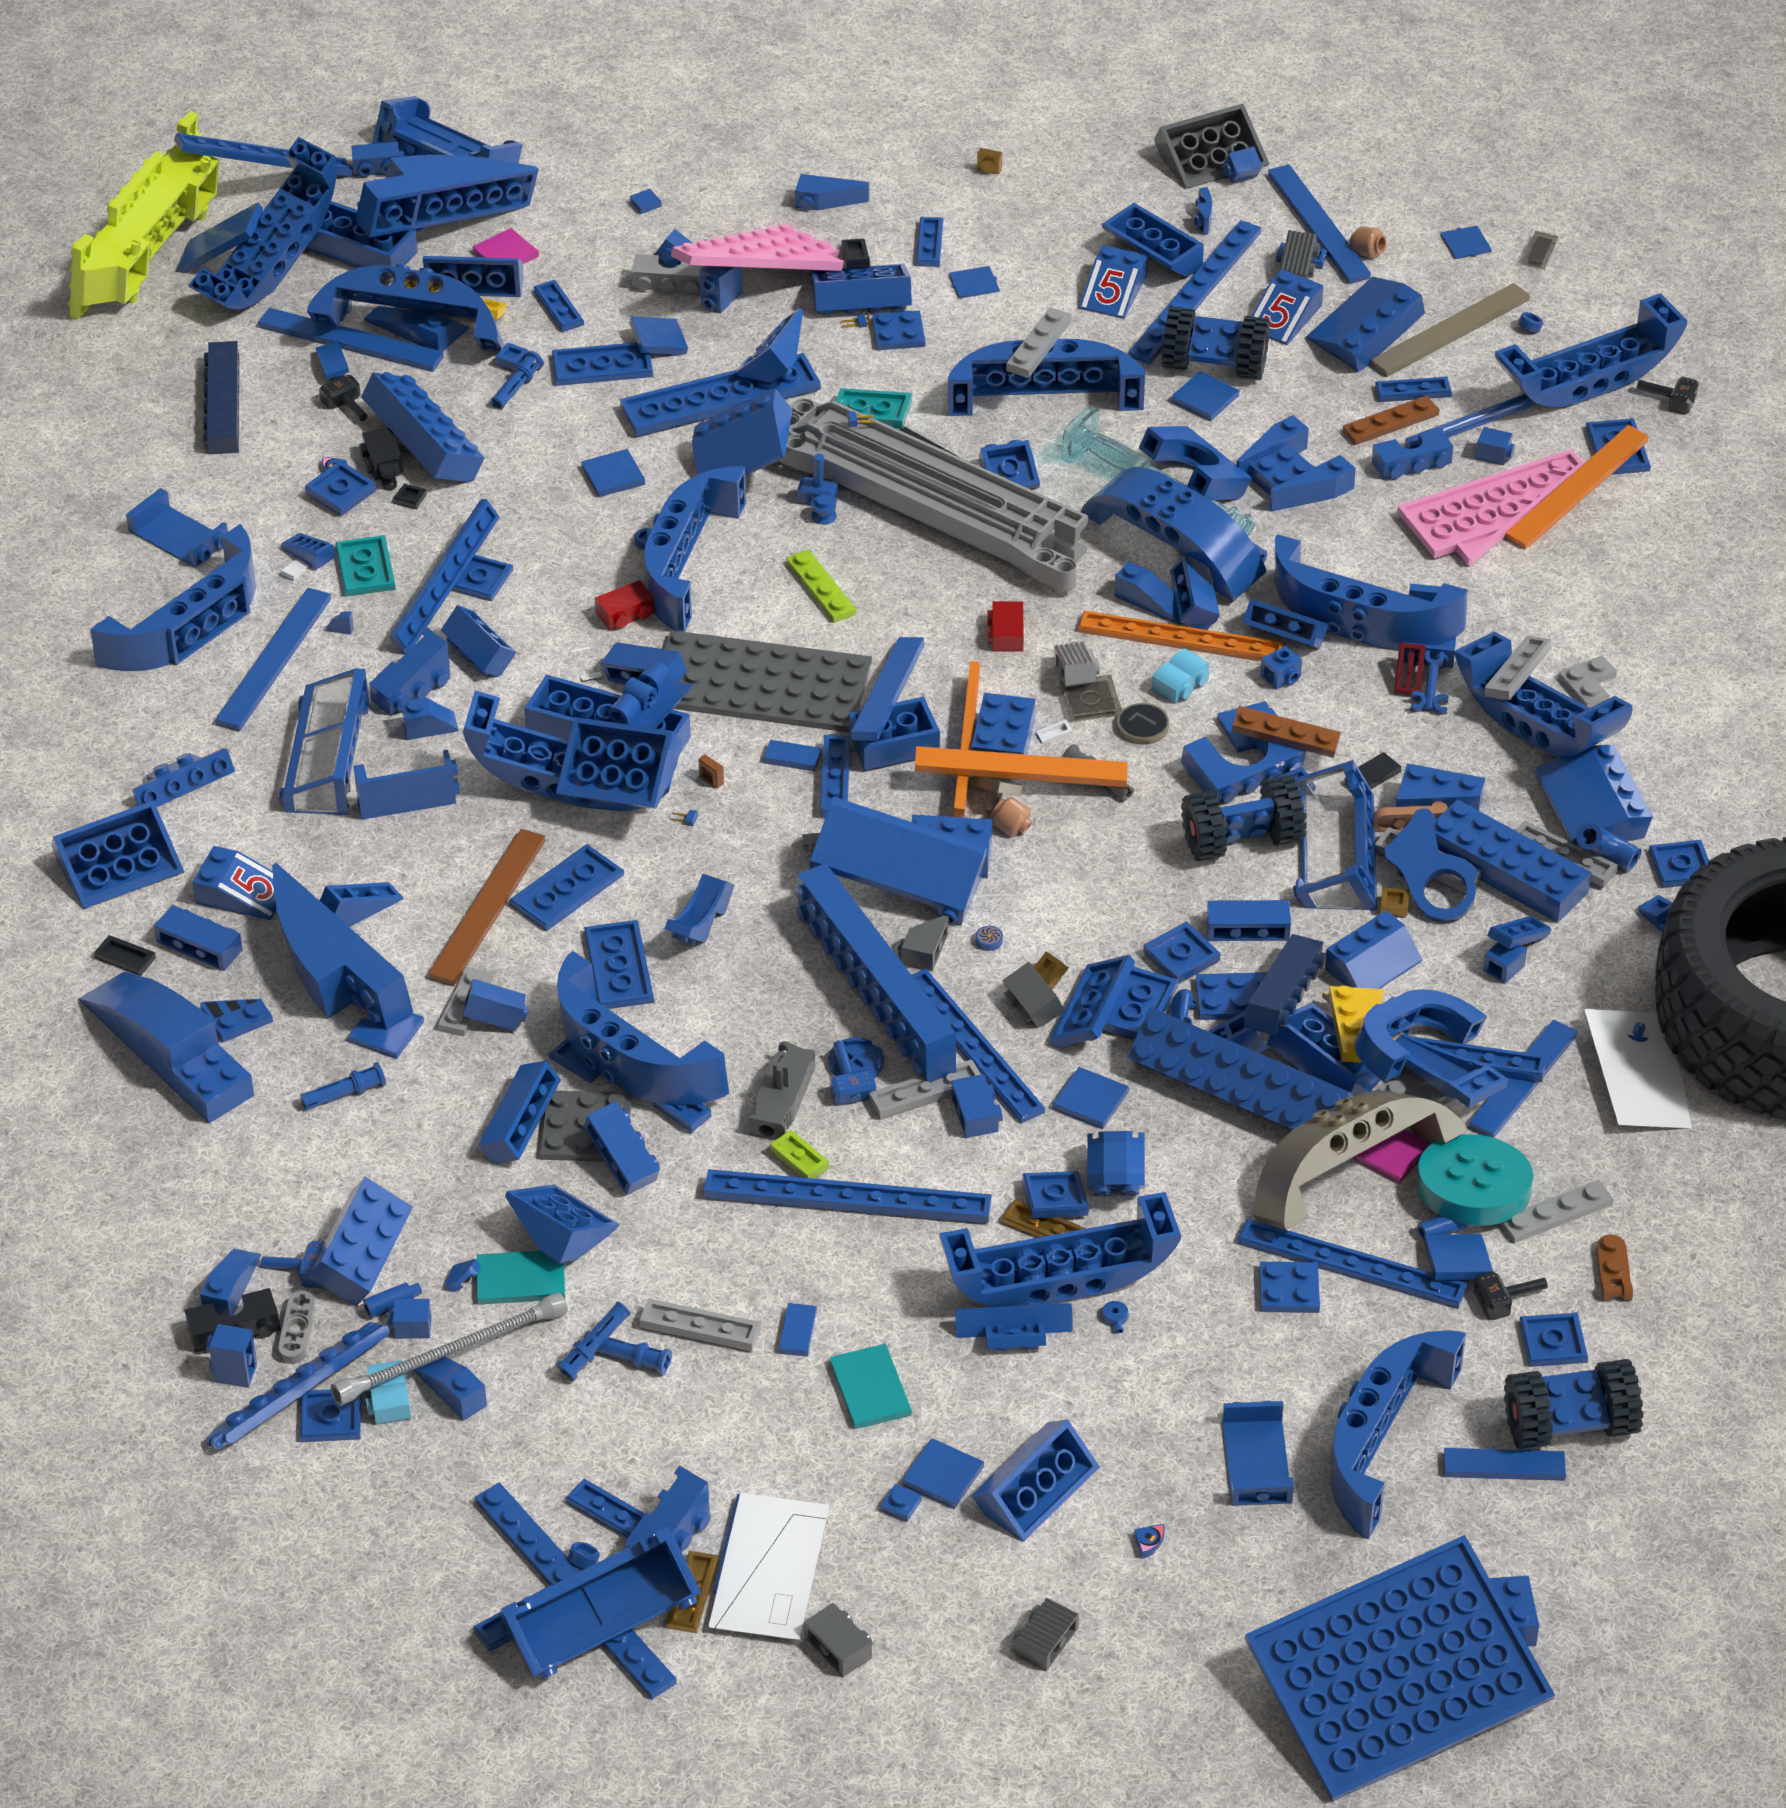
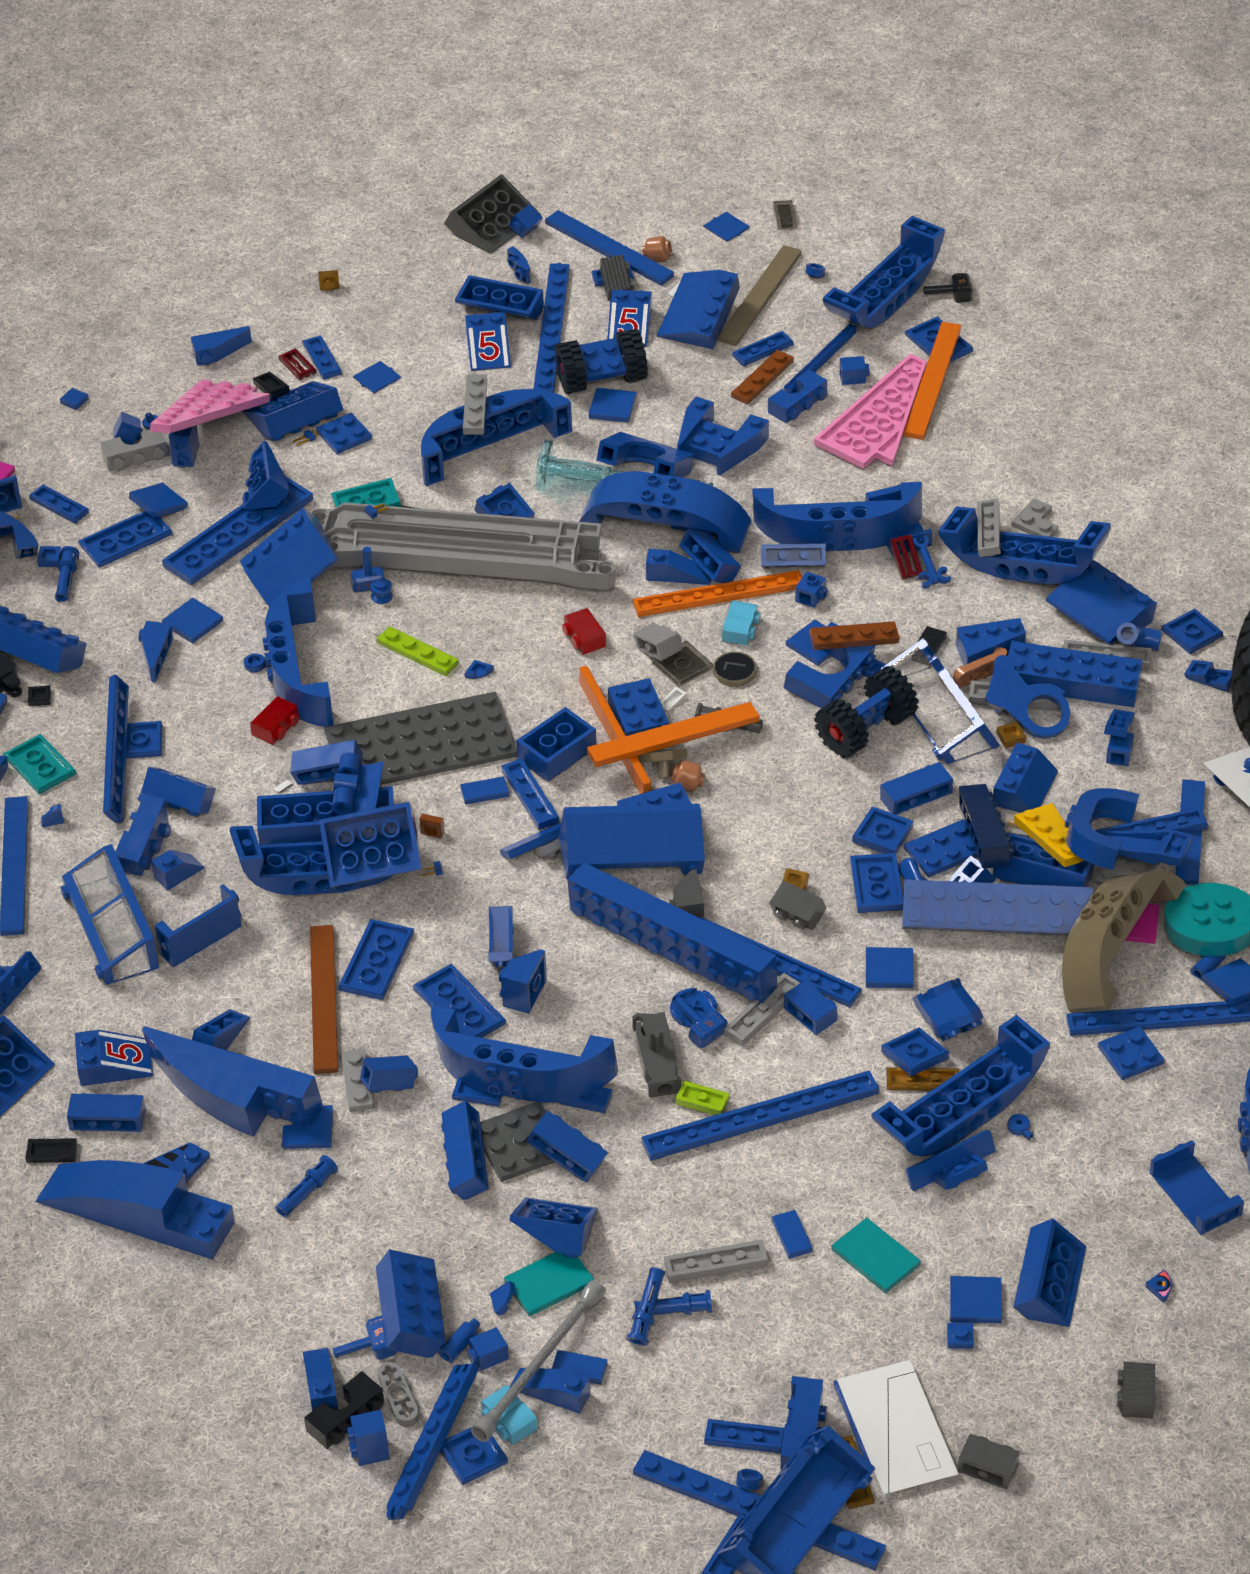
camera: 25 degrees left, 0 degrees up
blue tile [851,637,925,741] -> none
blue tile [976,925,1003,951] -> none
blue plate [1049,954,1135,1048] -> none
none -> blue slope [138,621,173,683]
none -> dark red tile [279,348,317,381]
none -> blue tile [464,660,494,679]
none -> blue slope [499,949,547,1014]
none -> blue tile [500,823,561,859]
none -> blue tile [552,1350,608,1385]

